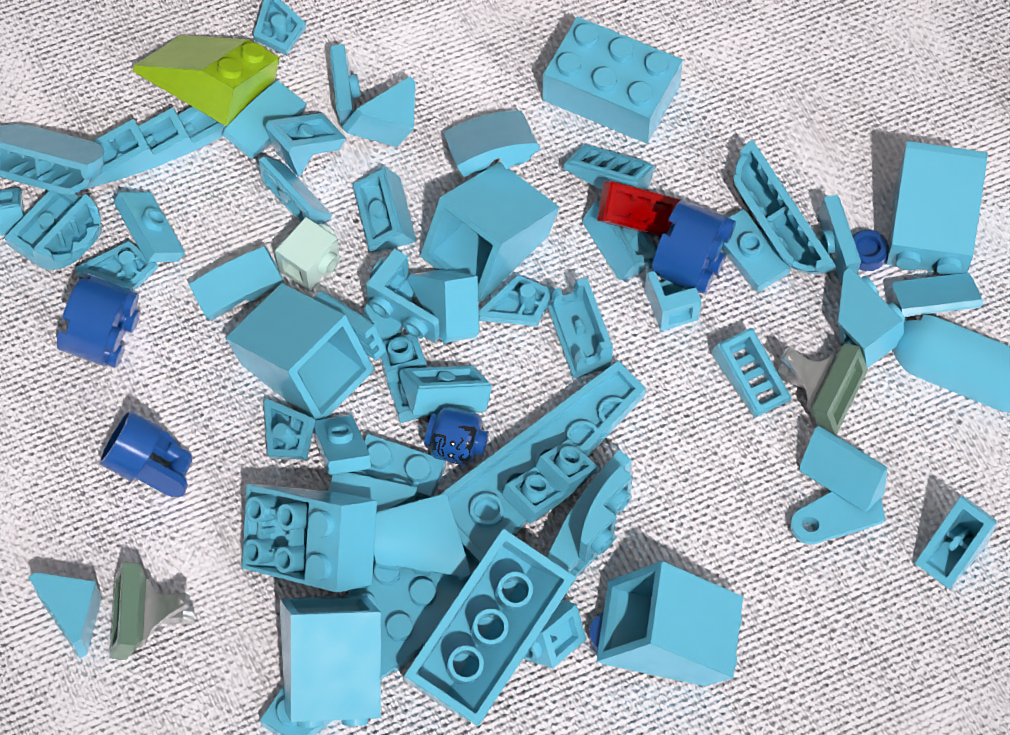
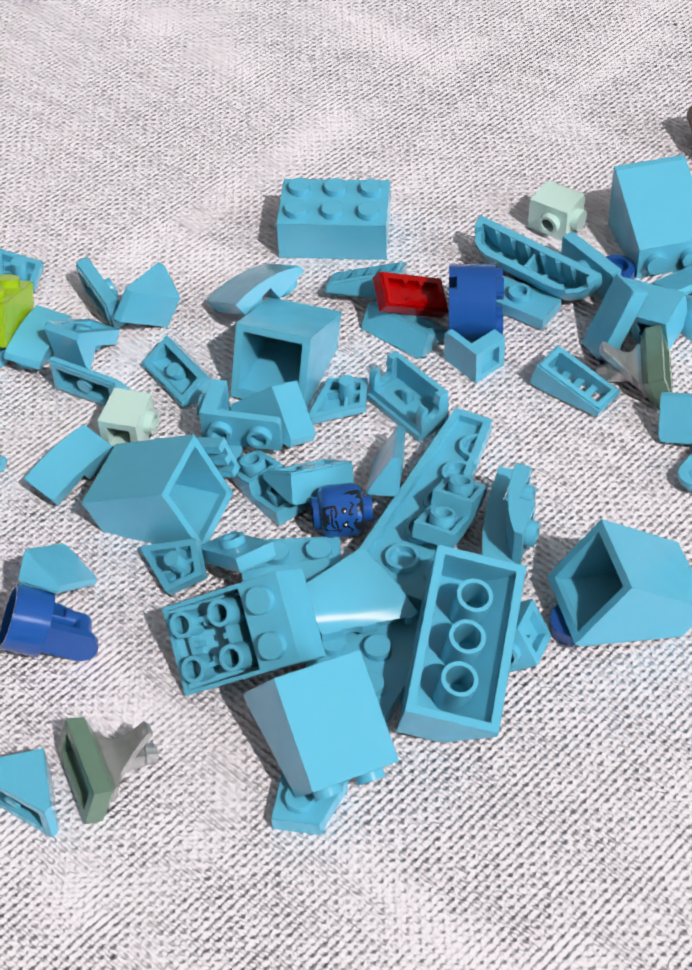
camera: 20 degrees left, 15 degrees down
none -> medium azure slope [18,543,97,594]
none -> medium azure slope [366,425,406,497]
none -> light aqua brick [528,180,587,240]
none -> medium azure slope [582,274,648,361]

